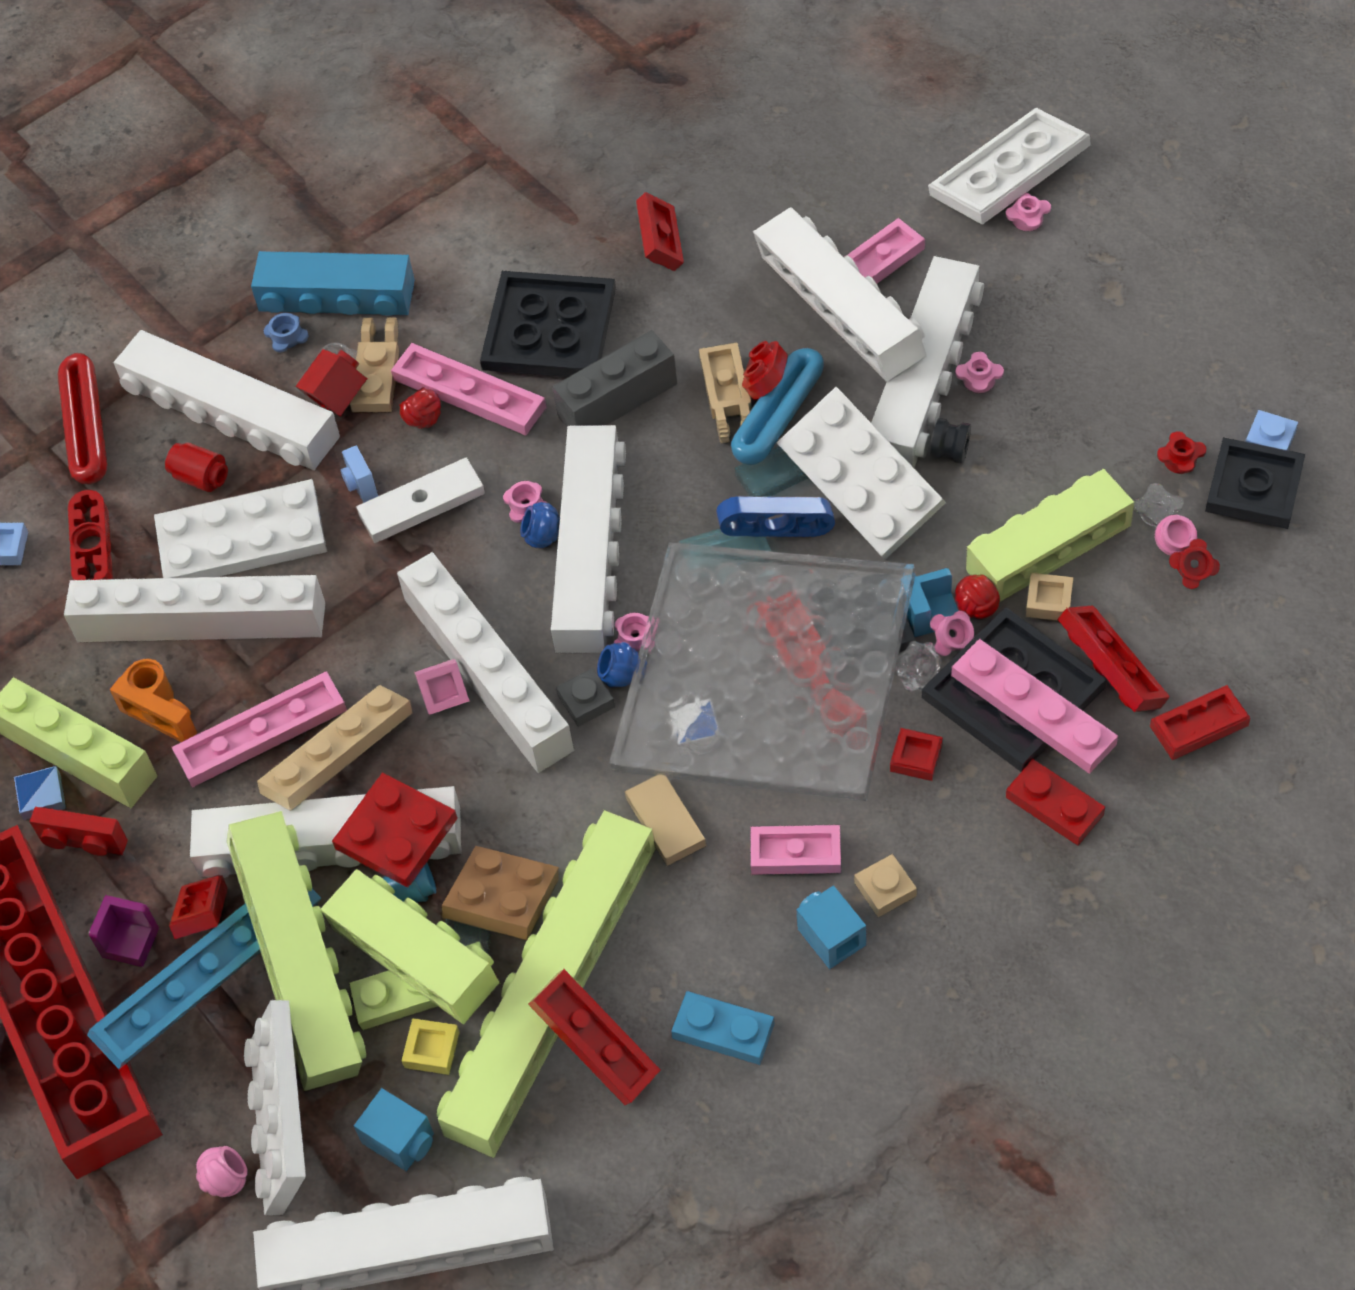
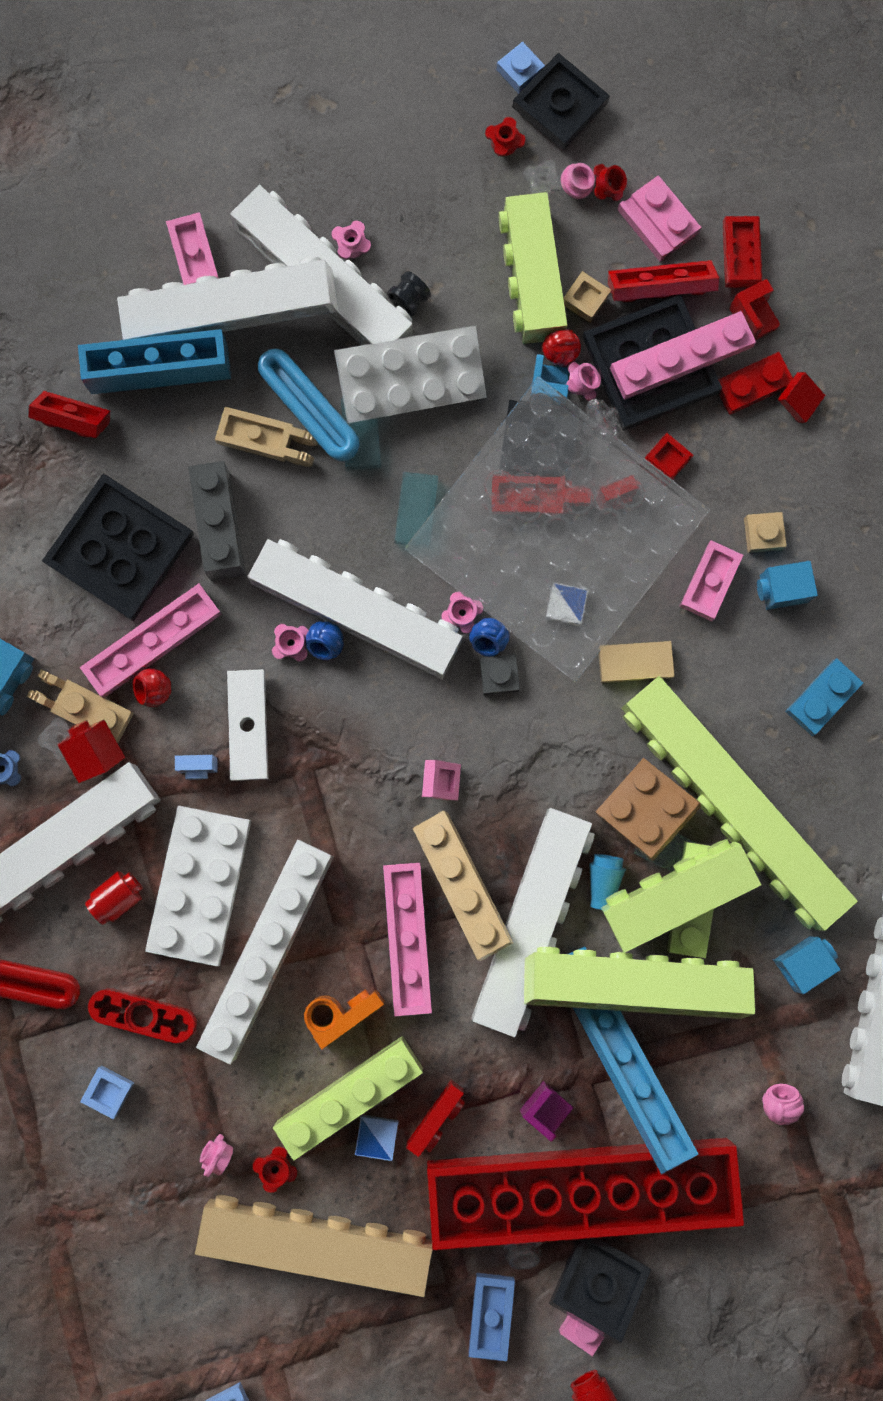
camera: 75 degrees left, 25 degrees up
red plate [169,875,228,939] -> none
white plate [244,1000,306,1215] -> none
red plate [332,772,458,888] -> none
white brick [397,552,574,773] -> none
light yellow plate [402,1018,460,1075] -> none
red plate [528,969,661,1106] -> none
blue beam [716,496,835,537] -> none
red plate [742,341,788,399] -> none
white tile [928,108,1091,225] -> none
bright pink plate [1006,193,1051,231] -> none
none -> dark azure brick [78,329,231,394]
none -> bright pink plate [618,175,701,262]
none -> red panel [729,278,780,341]
none -> red tile [778,372,826,423]

